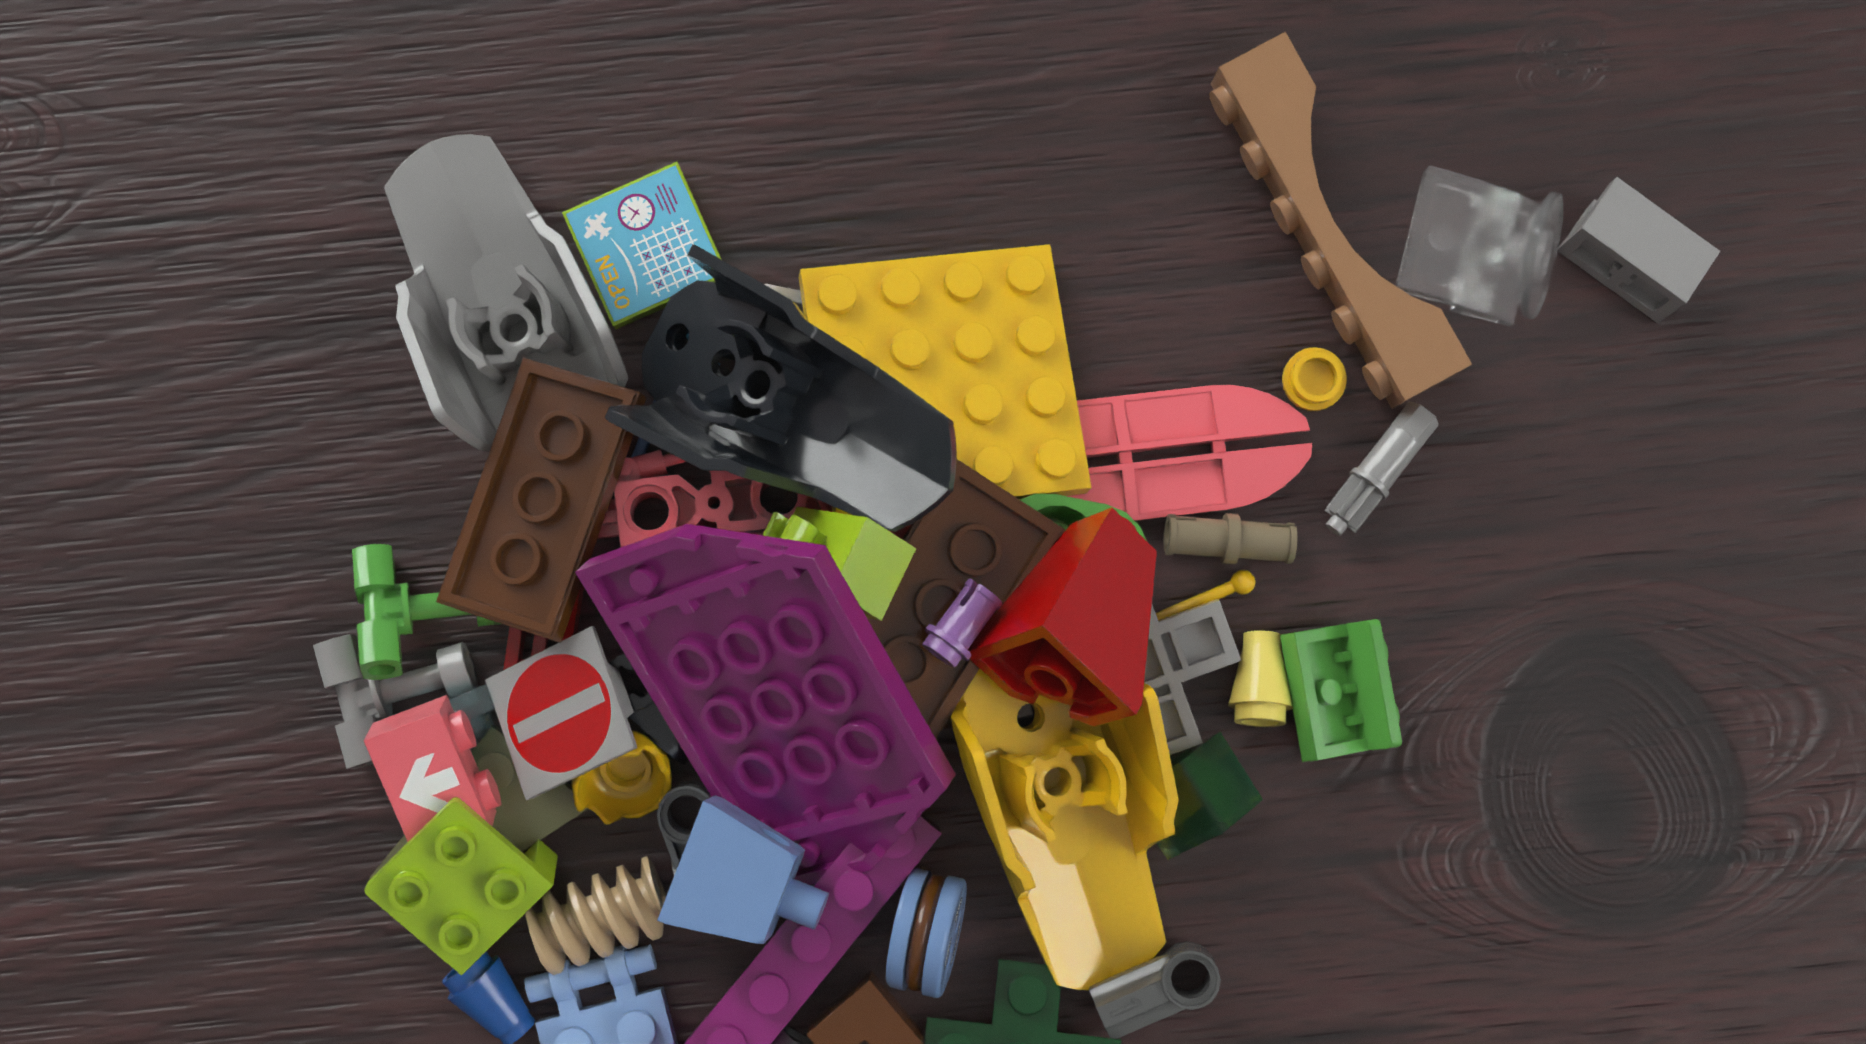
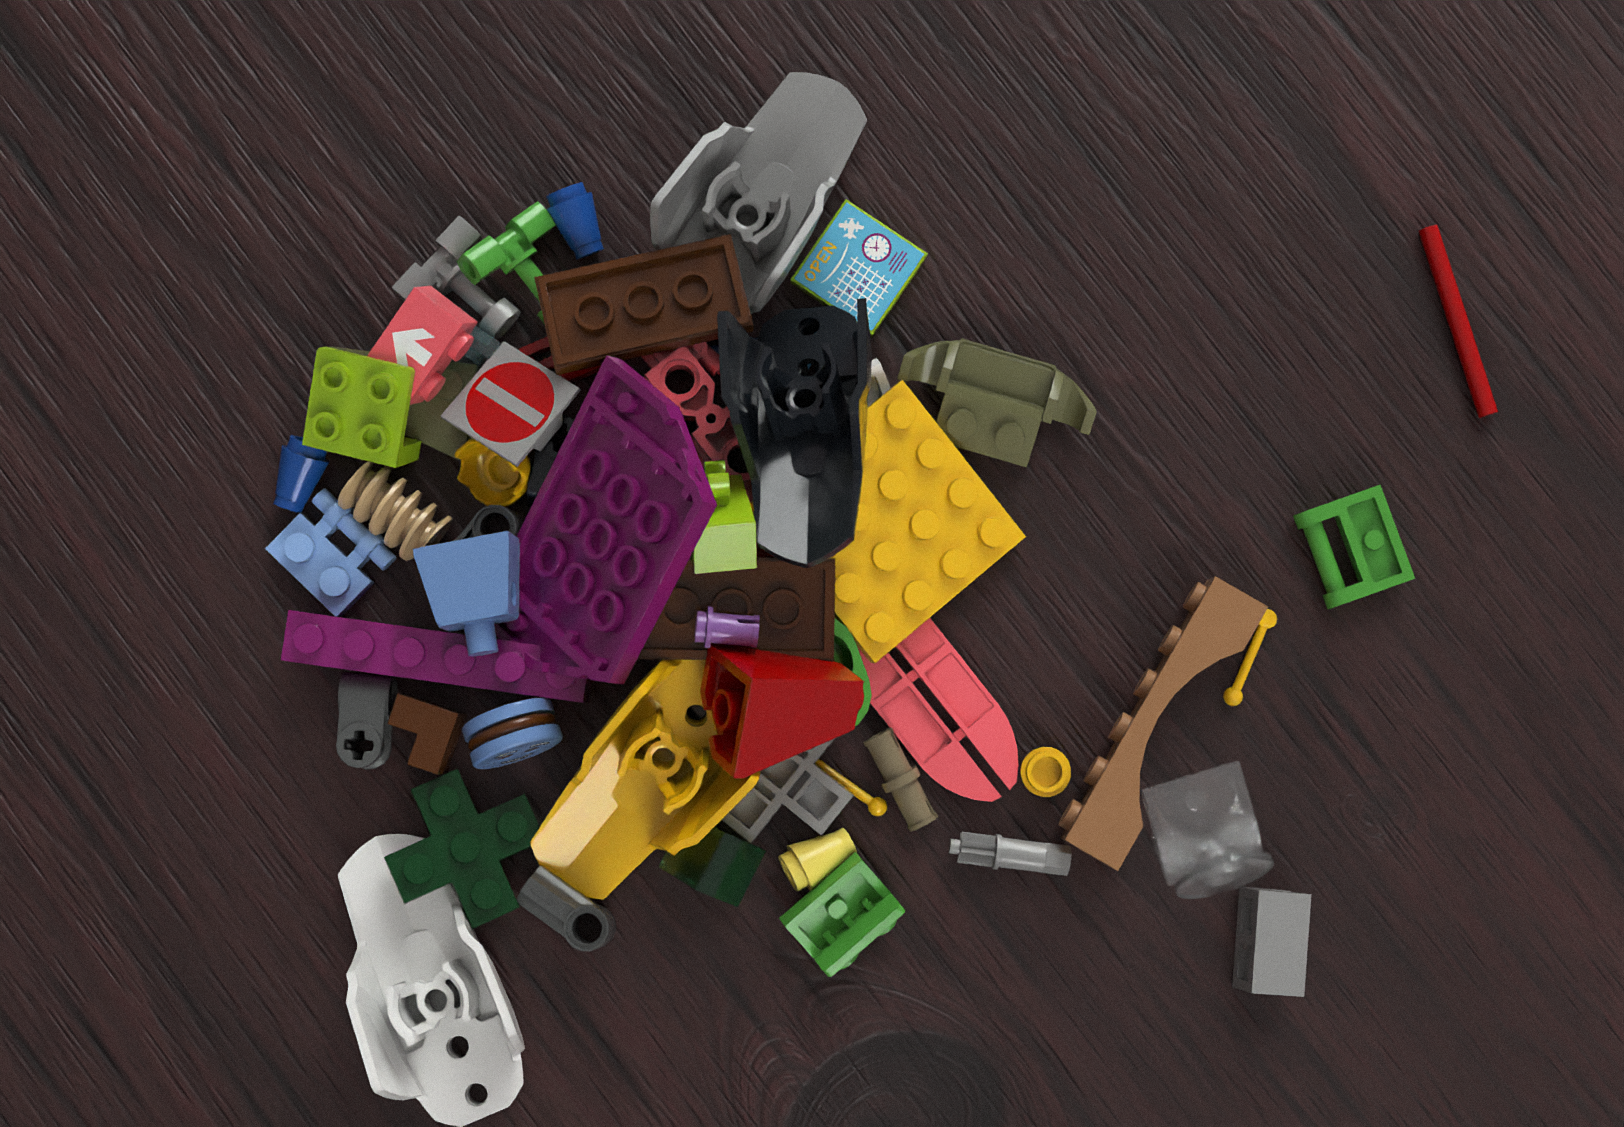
camera: 65 degrees right, 0 degrees up
none -> blue cone [546,182,604,260]
none -> olive plate [897,338,1097,468]
none -> yellow hinge [1223,609,1277,706]

